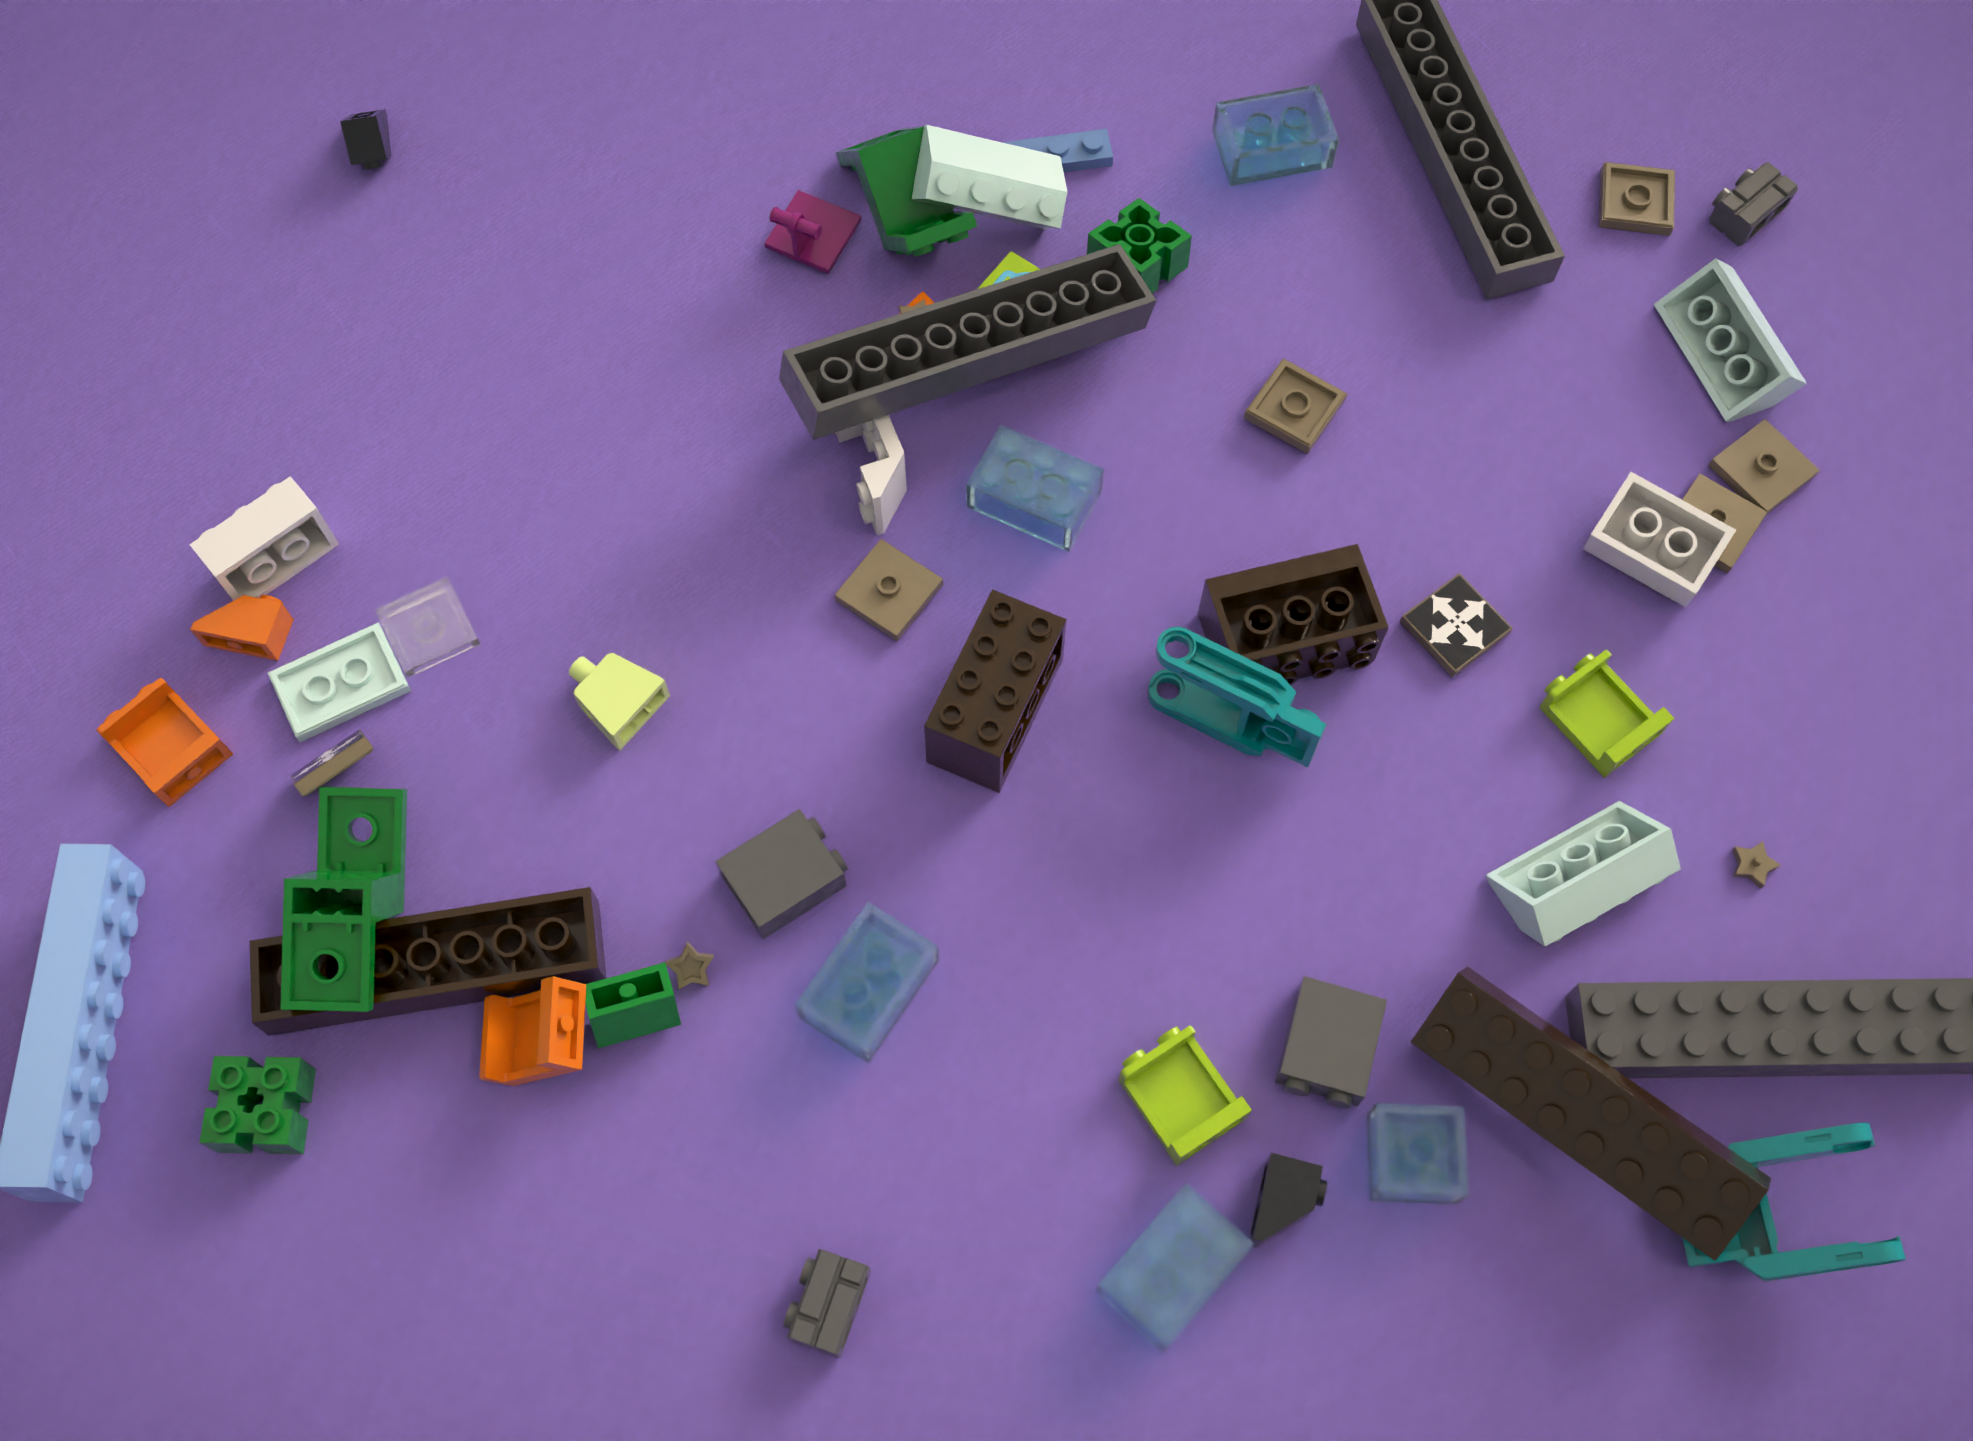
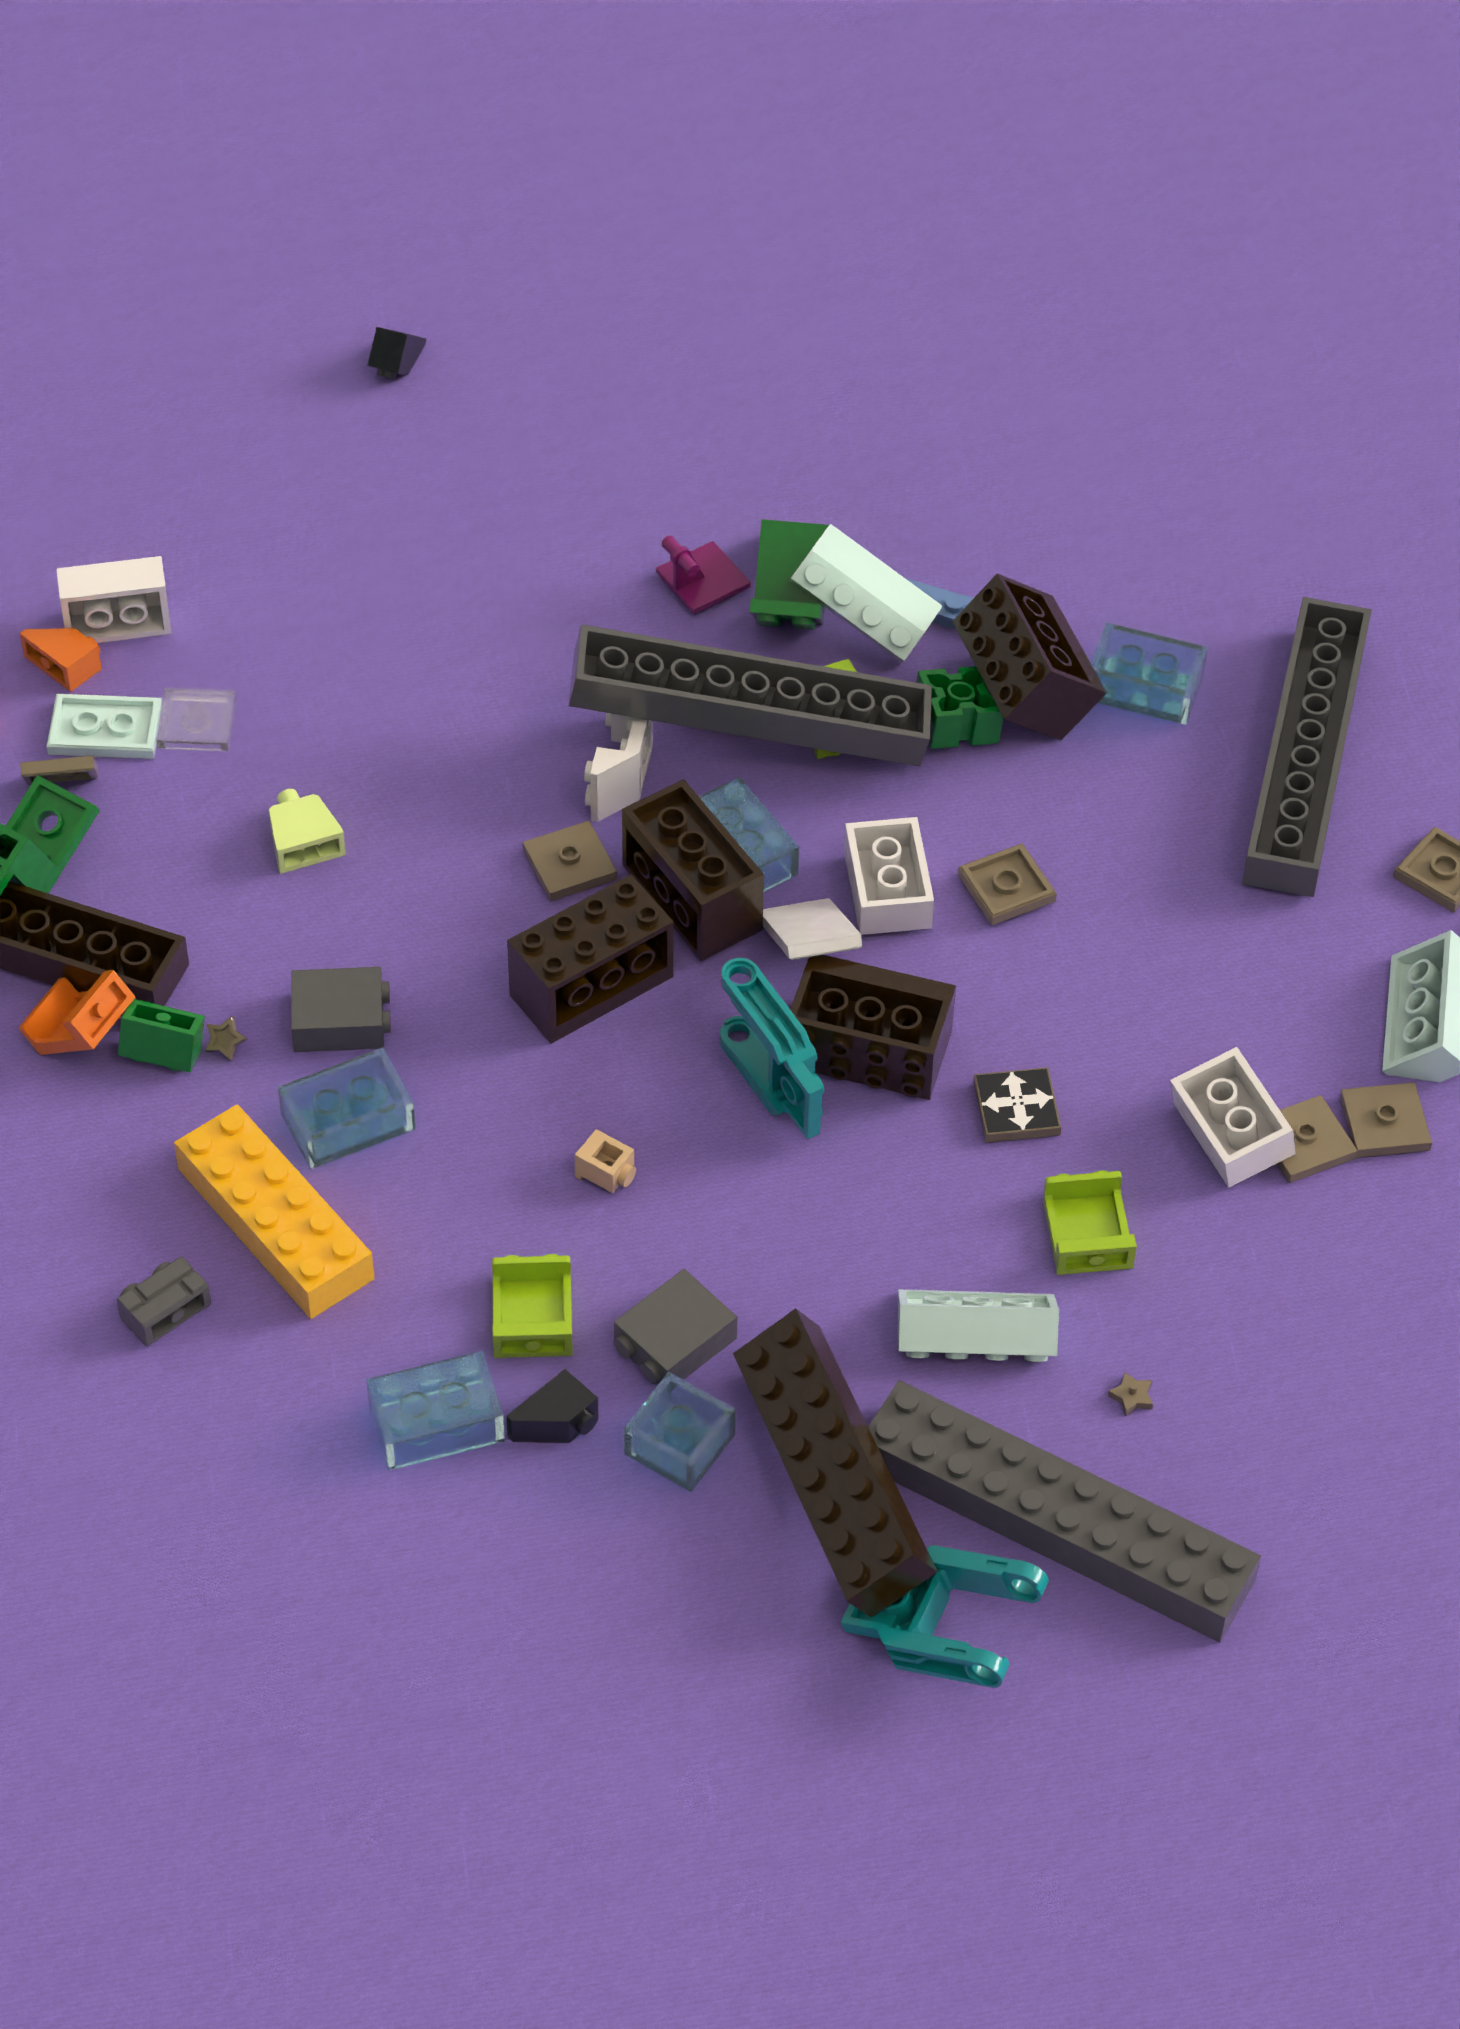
camera: 30 degrees right, 15 degrees down
none -> yellow brick [174,1104,374,1319]
none -> tan brick [575,1129,636,1193]
none -> dark brown brick [622,779,764,961]
none -> white tile [763,898,862,960]
none -> white brick [844,817,934,935]
none -> dark brown brick [952,573,1107,740]

